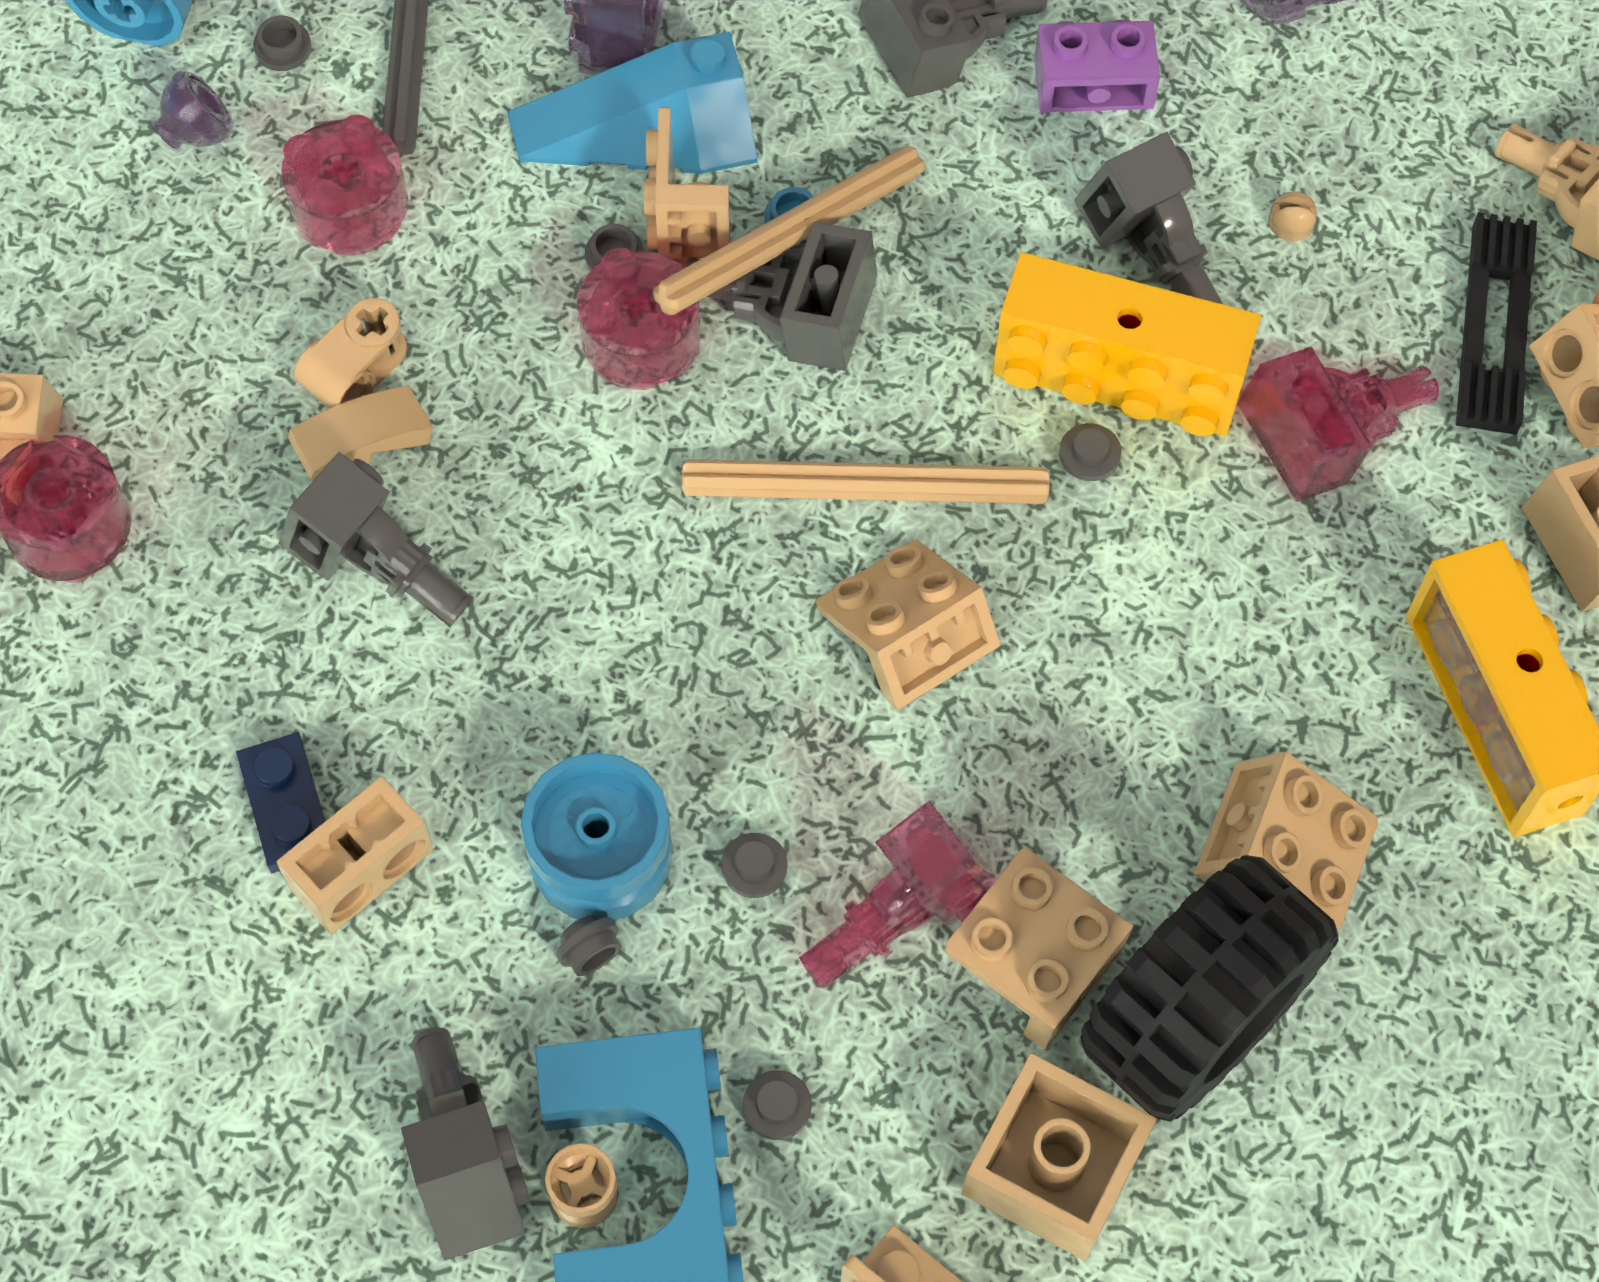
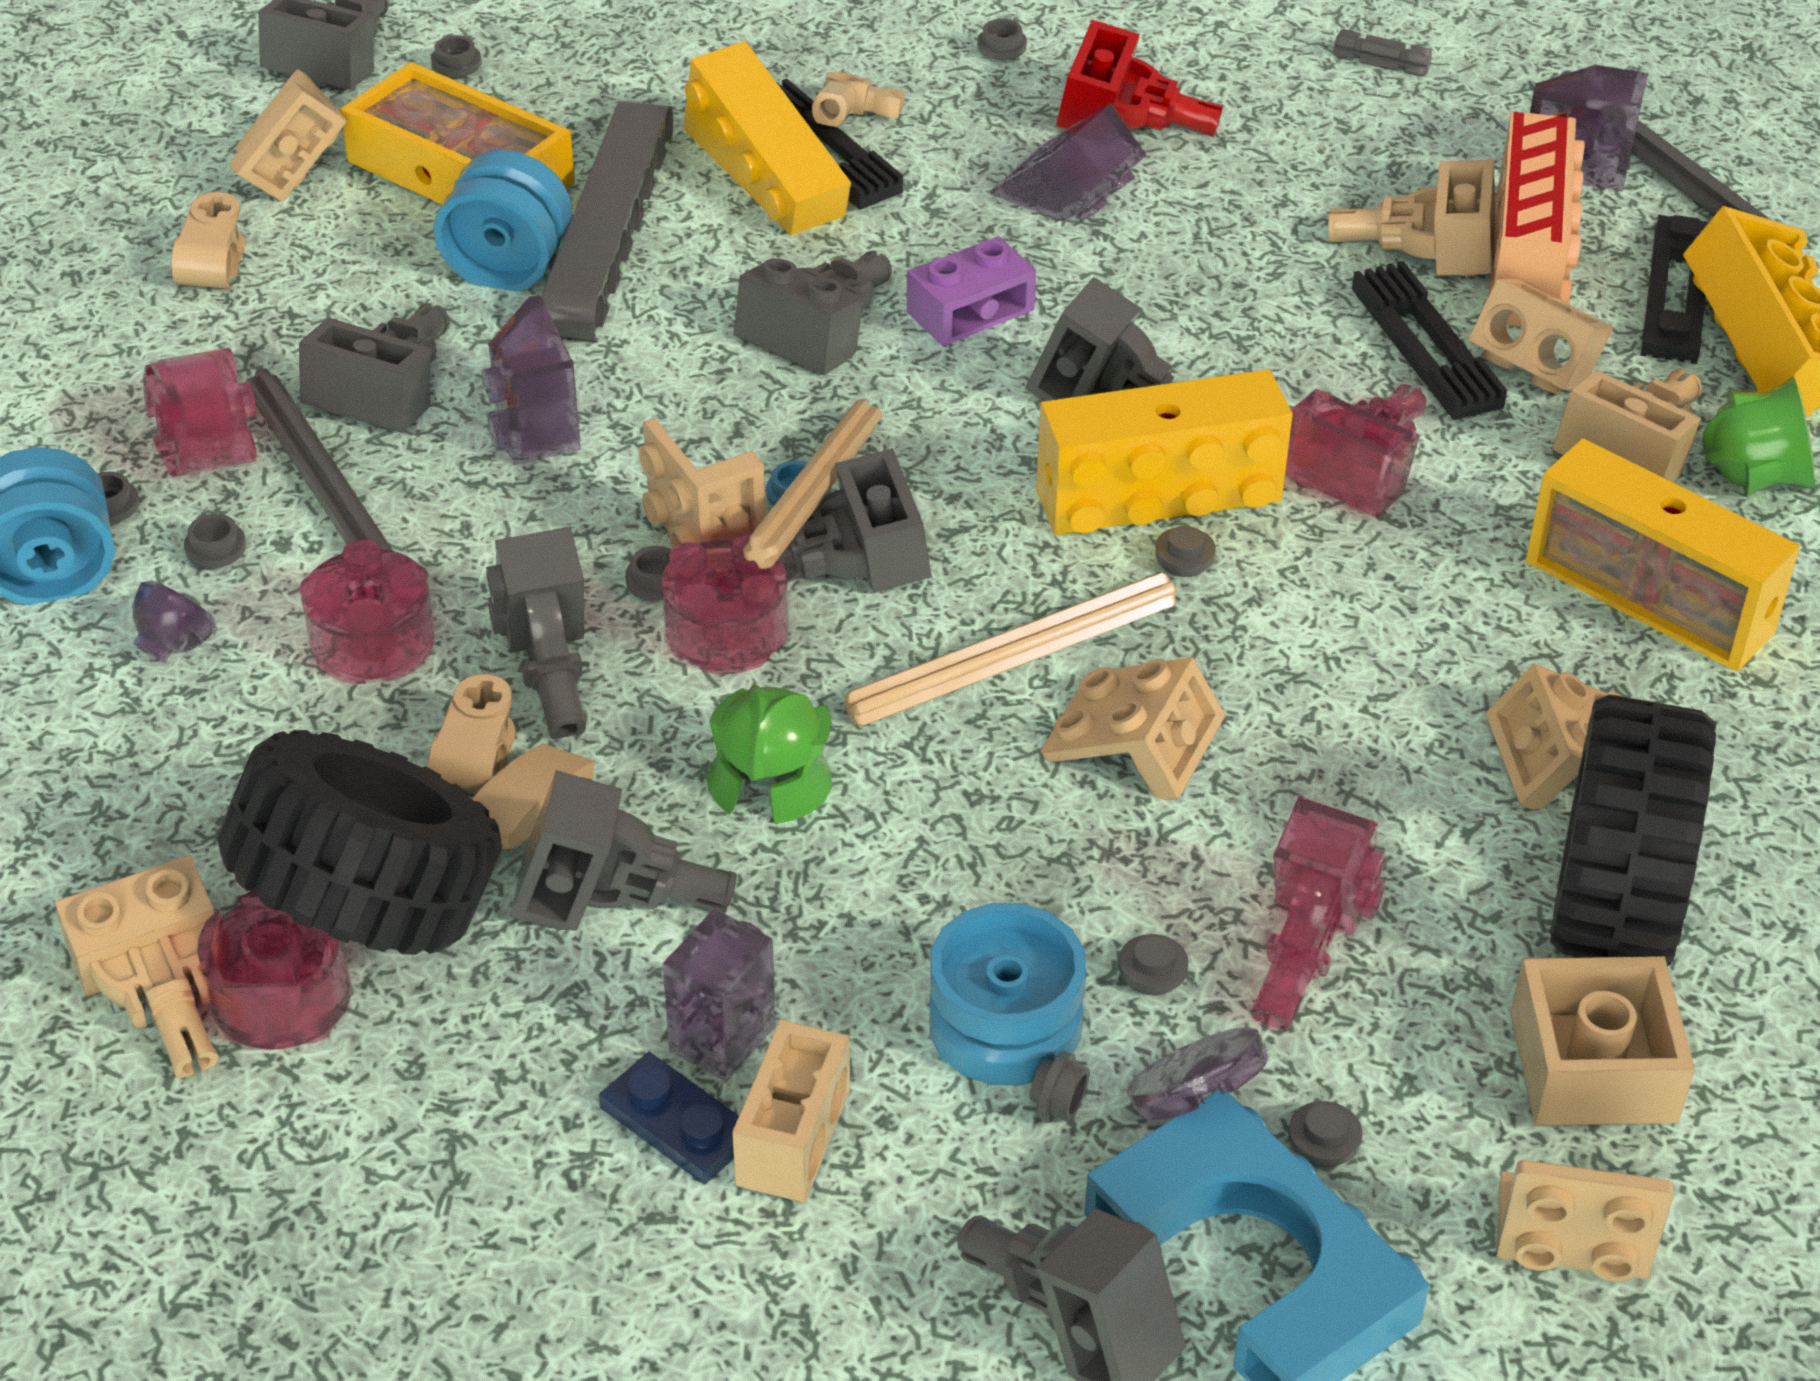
camera: 30 degrees left, 20 degrees down
dark azure wedge [507,31,758,174] -> none
tan wheel [545,1143,619,1228] -> none
tan bracket [945,848,1133,1050] -> none
tan hinge [1268,191,1317,241] -> none
none -> black tyre [217,730,502,955]
none -> dark grey brick [486,526,586,739]
none -> clear purple brick [662,909,776,1082]
none -> bright green helmet [706,684,832,824]
none -> clear purple tile [1127,1027,1268,1120]

